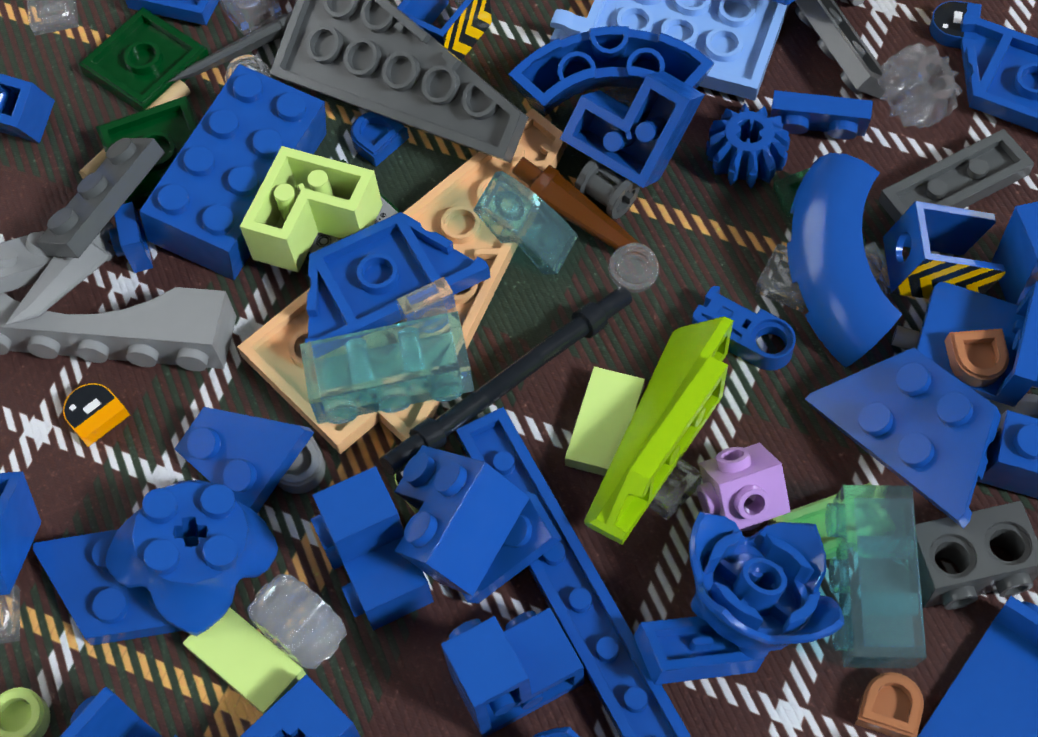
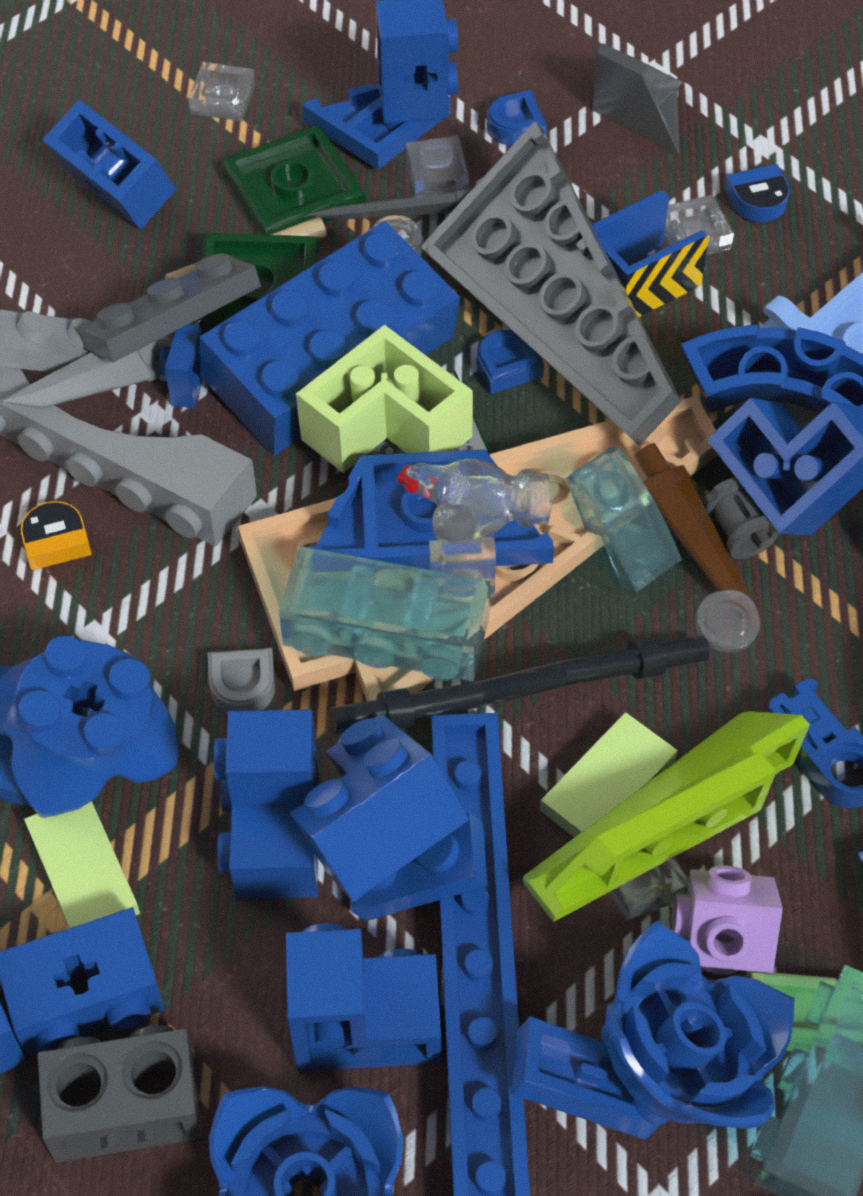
camera: 20 degrees right, 5 degrees down
blue wing [175,407,315,513] -> none
clear gear [247,574,347,669] -> none
none -> clear animal [397,459,552,545]

